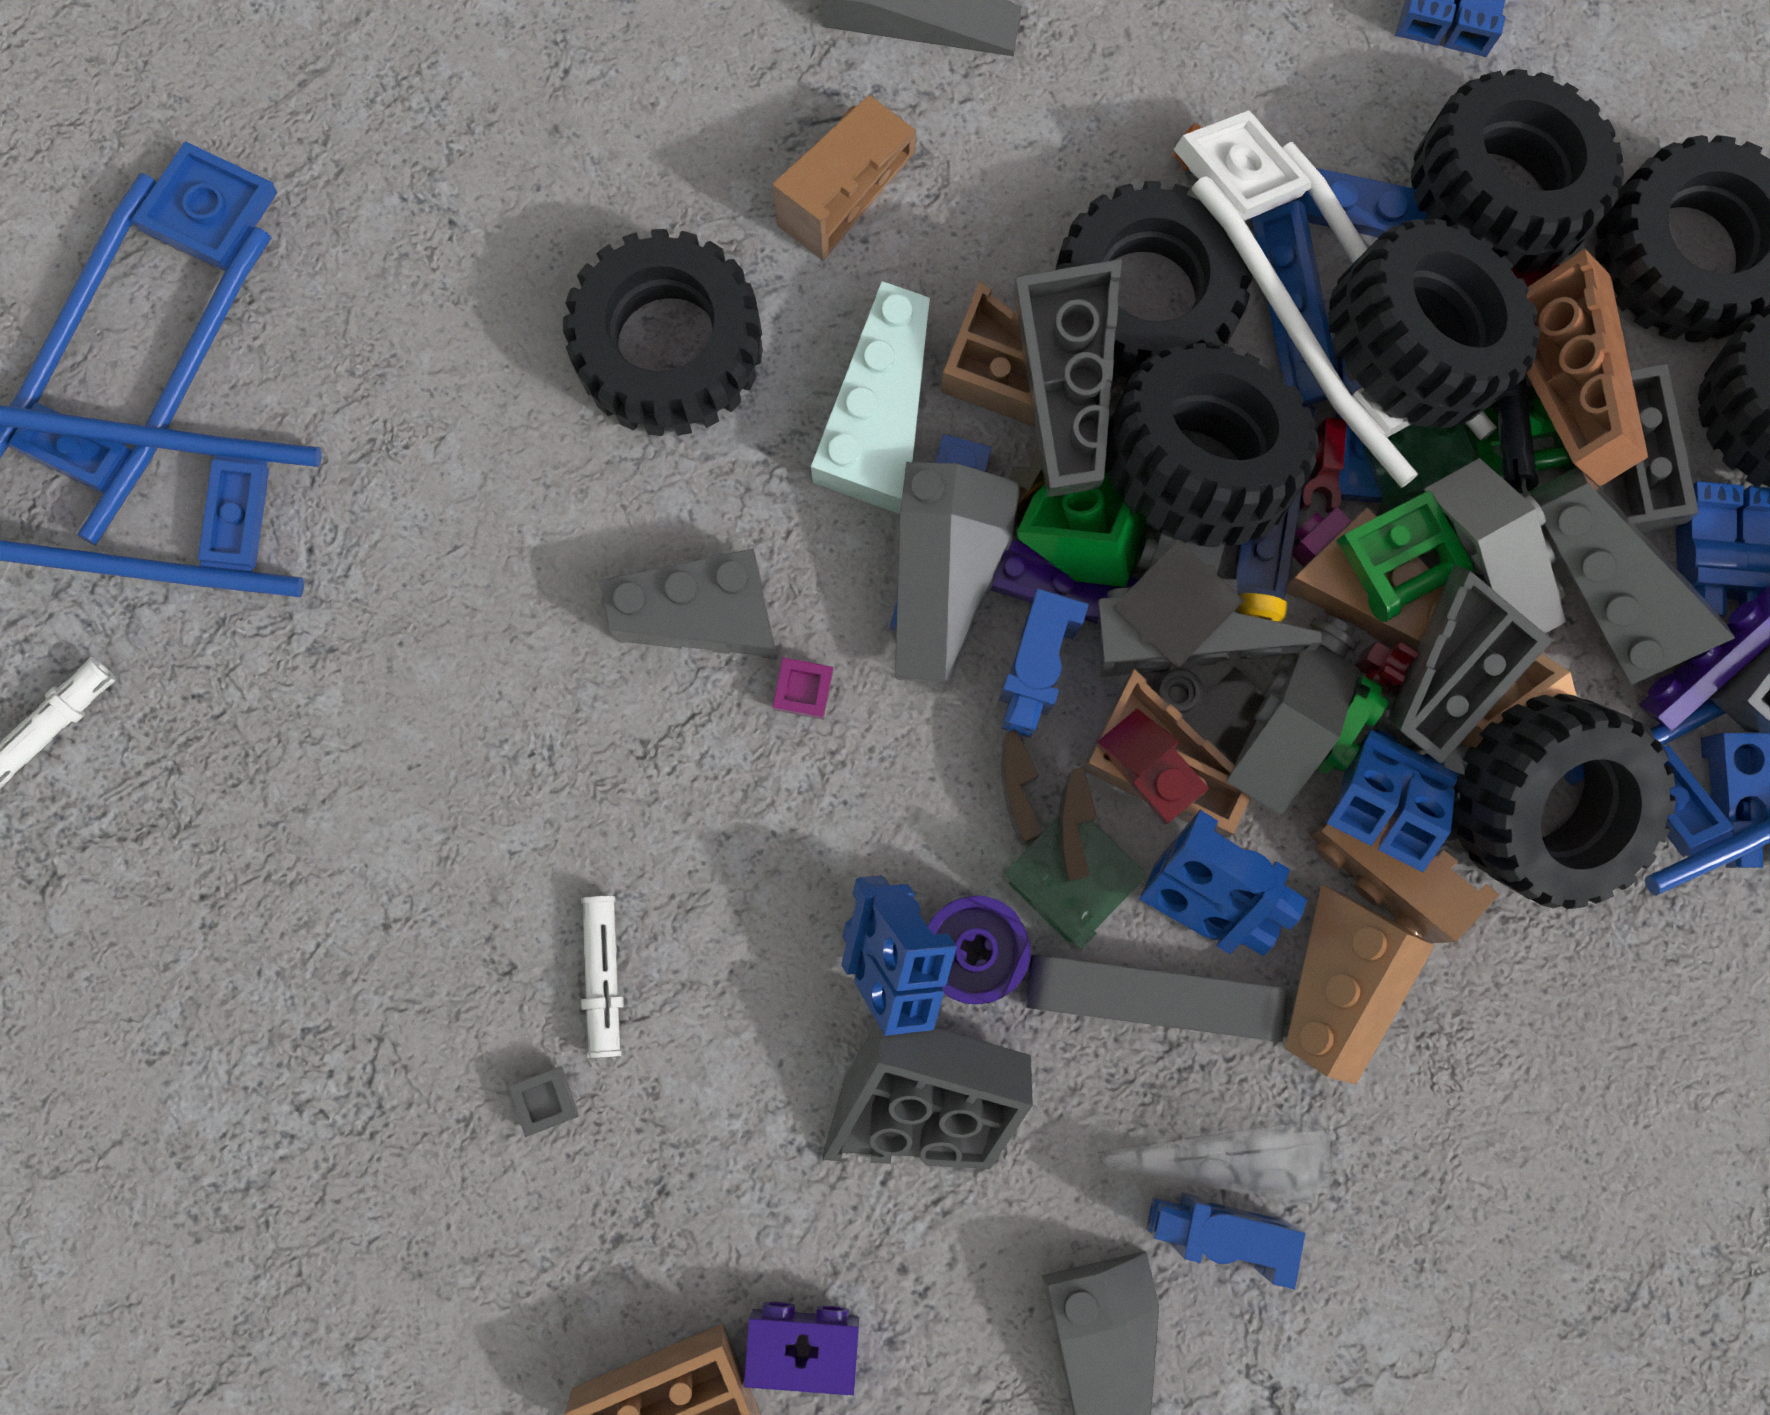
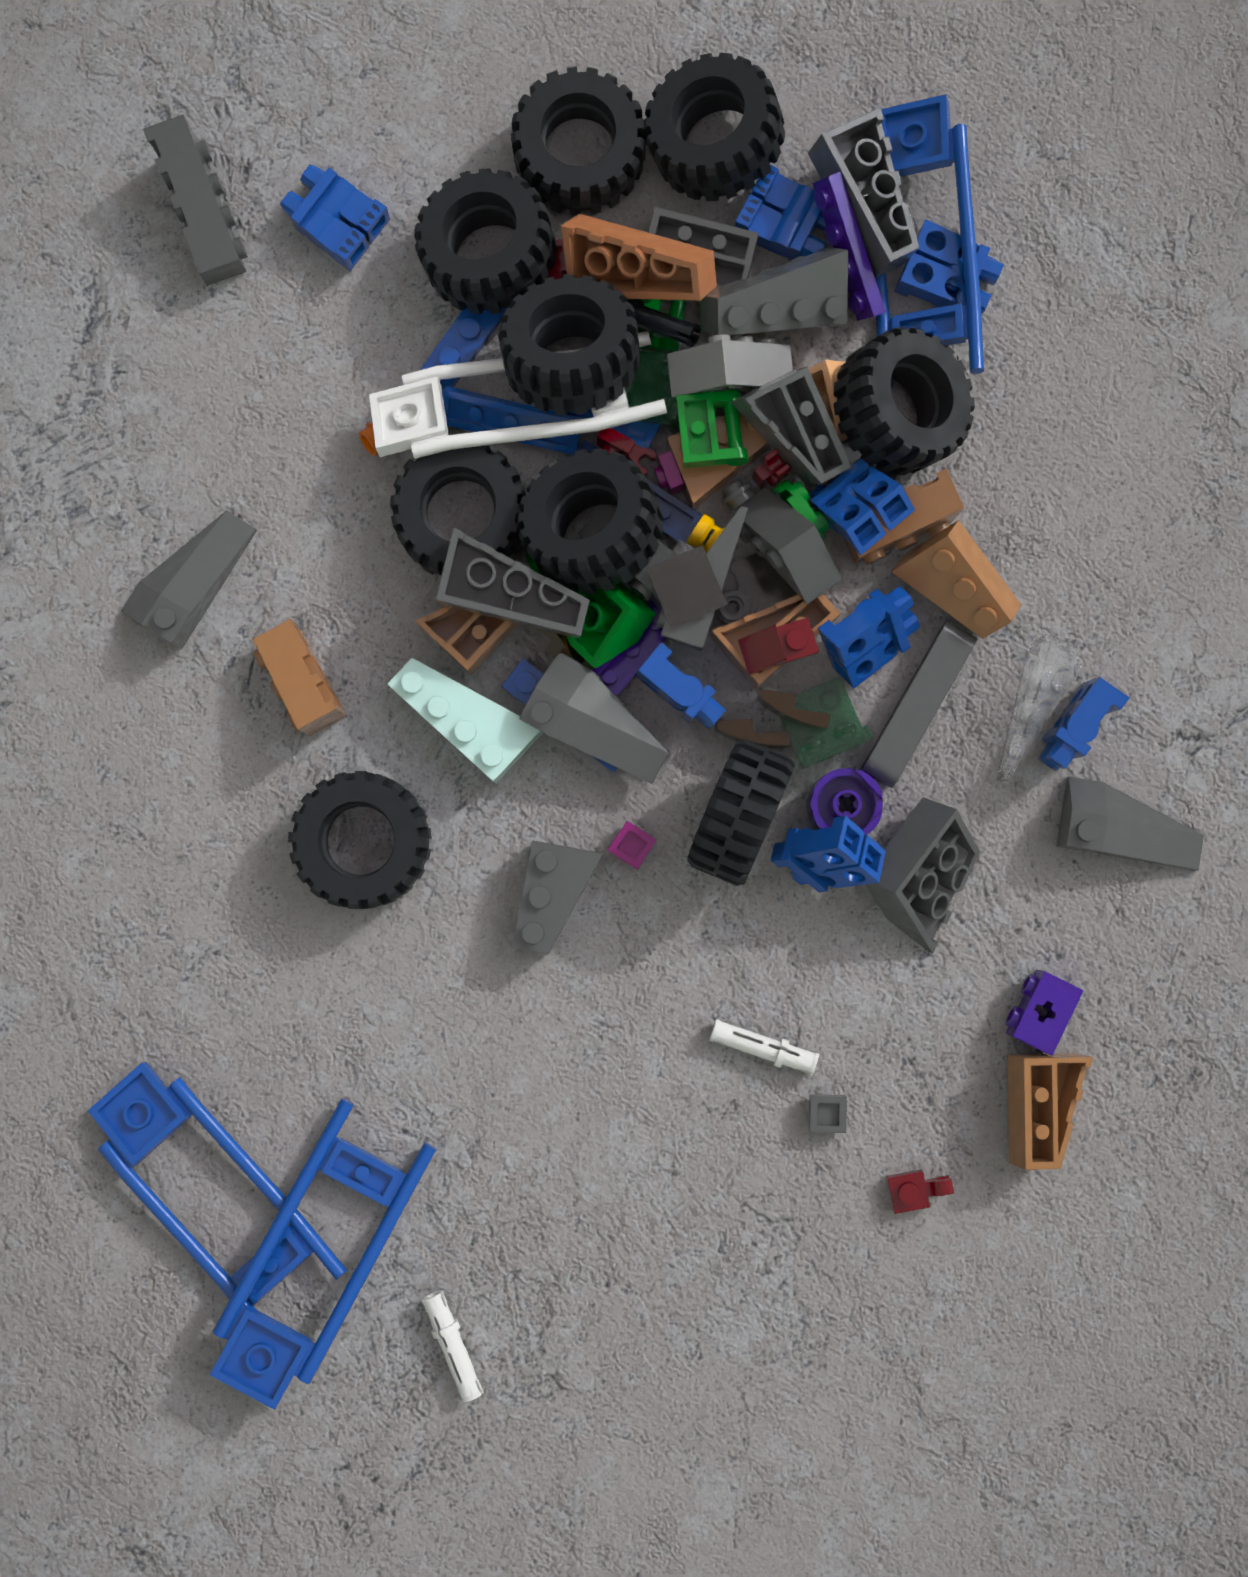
camera: 65 degrees left, 5 degrees up
none -> black tyre [687,739,796,886]
none -> dark red plate [886,1169,954,1214]

